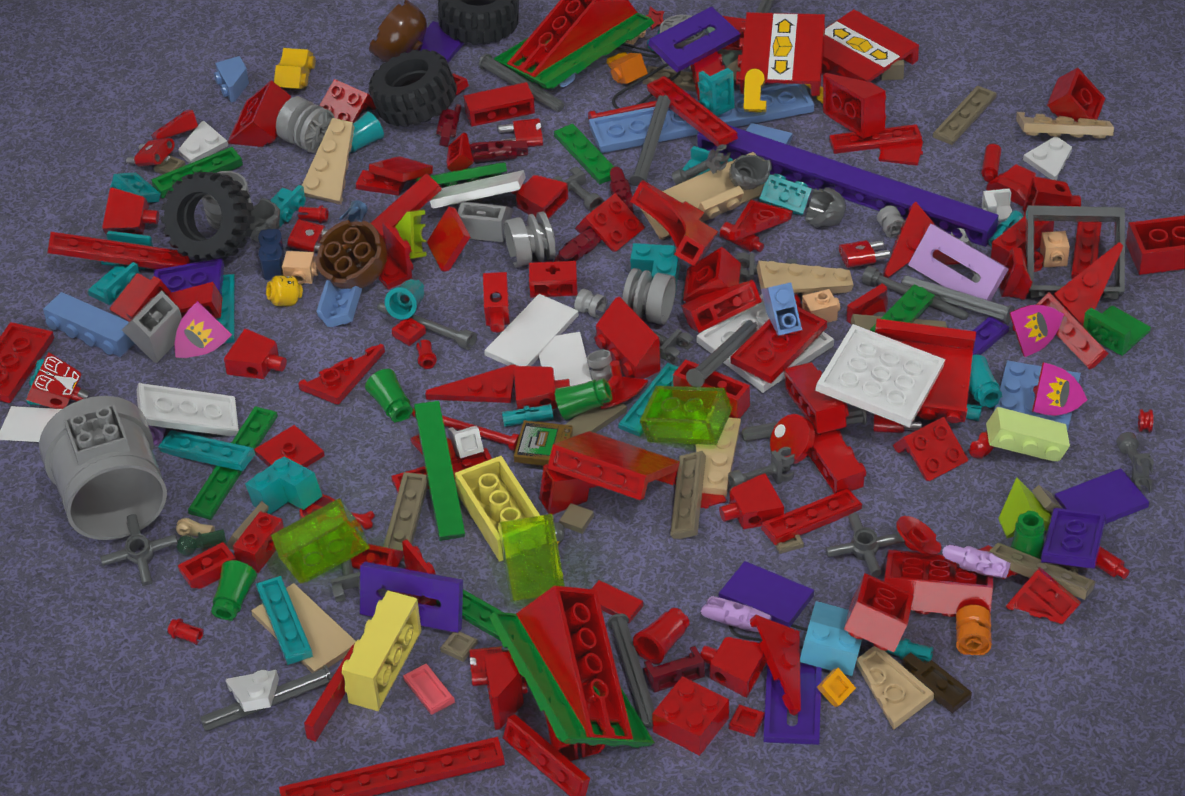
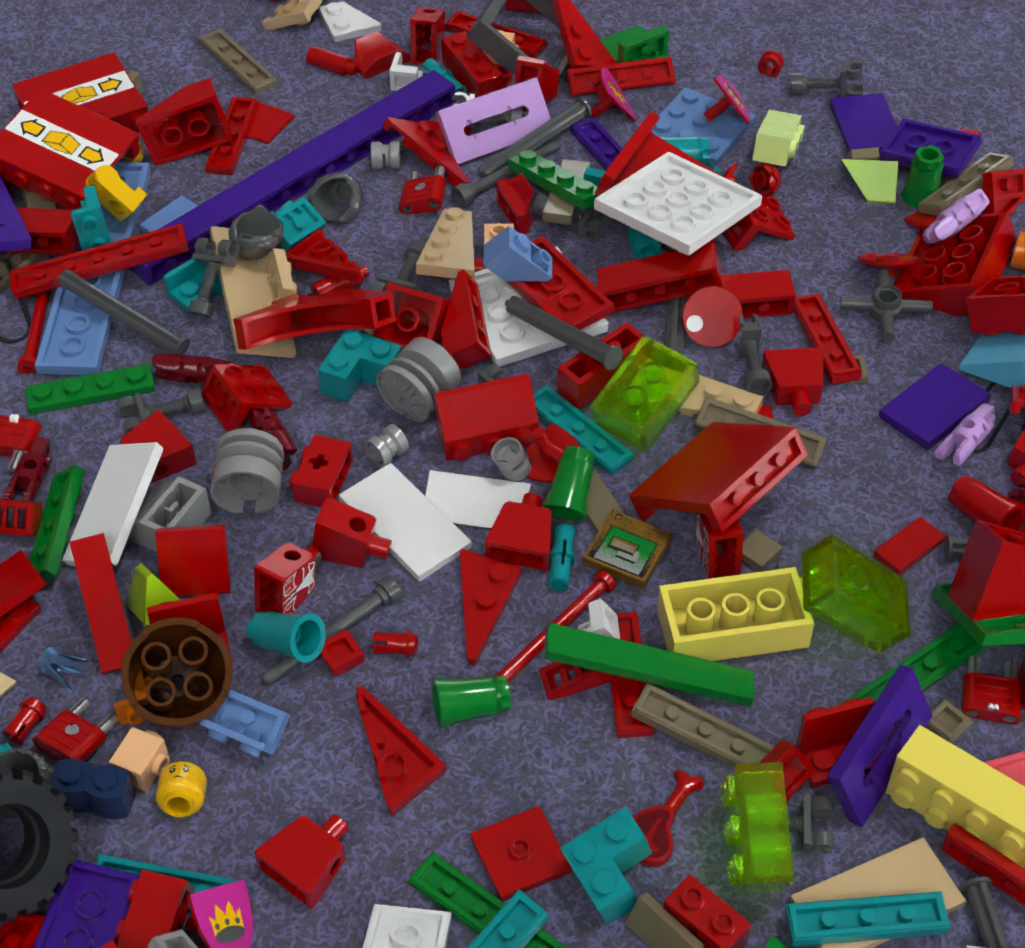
camera: 75 degrees left, 5 degrees up
none -> red torso [254,543,322,614]

